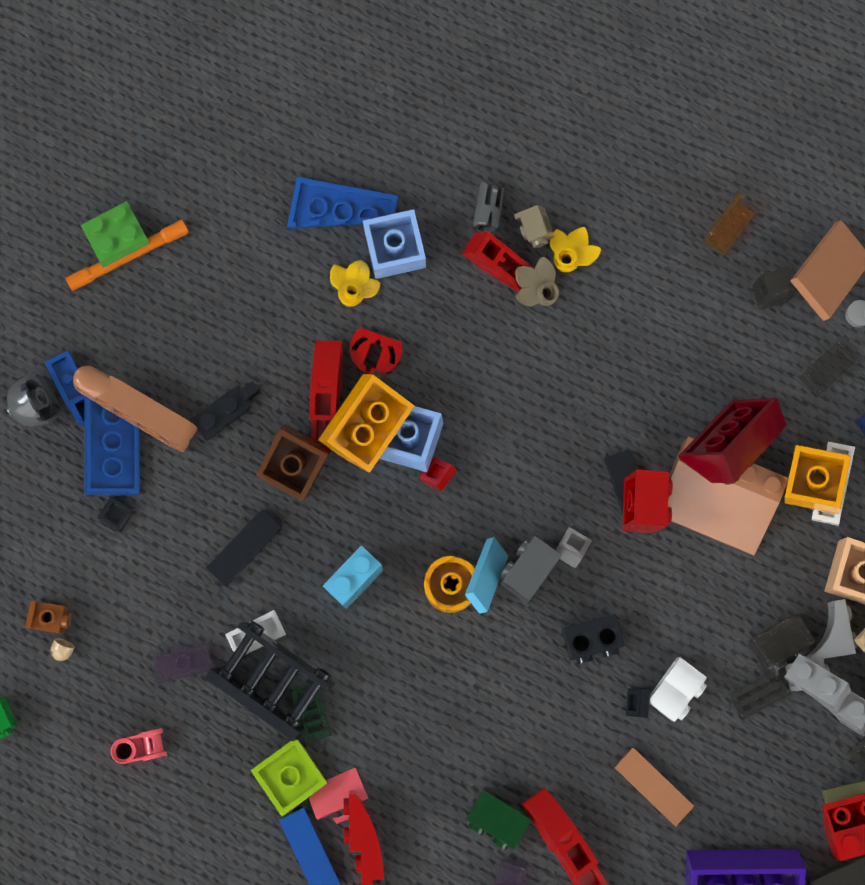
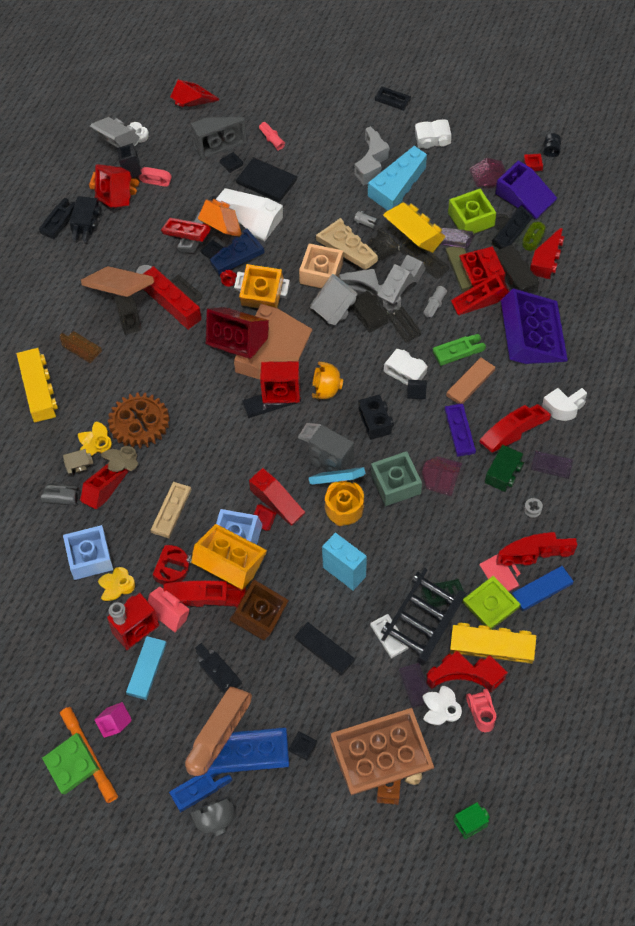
camera: 90 degrees left, 20 degrees down
blue wing [287,177,399,229] -> none
none -> yellow brick [16,348,58,423]
none -> dark pink panel [94,702,132,738]
none -> red brick [107,593,159,650]
none -> dark orange gear [108,393,170,449]
none -> light grey pin [109,602,127,625]
none -> medium azure tile [126,636,167,700]
none -> red brick [143,266,202,330]
none -> coral piece [148,587,190,632]
none -> tan tile [151,482,191,538]
none -> red plate [220,270,237,287]
none -> red slope [249,468,305,526]
none -> light grey slope [310,274,358,325]
none -> light orange cylinder [312,362,343,399]
none -> nougat slope [331,708,434,795]
none -> sand green brick [371,451,422,506]
none -> clear pink slope [422,456,462,496]
none -> white plate [422,686,462,725]
none -> light grey axle [423,286,447,318]
none -> red arch [426,651,508,693]
none -> bright green hinge [433,334,486,366]
none -> dark purple tile [444,403,476,457]
none -> yellow brick [450,623,536,664]
none -> red slope [451,273,510,315]
none -> light grey bush [524,498,543,518]

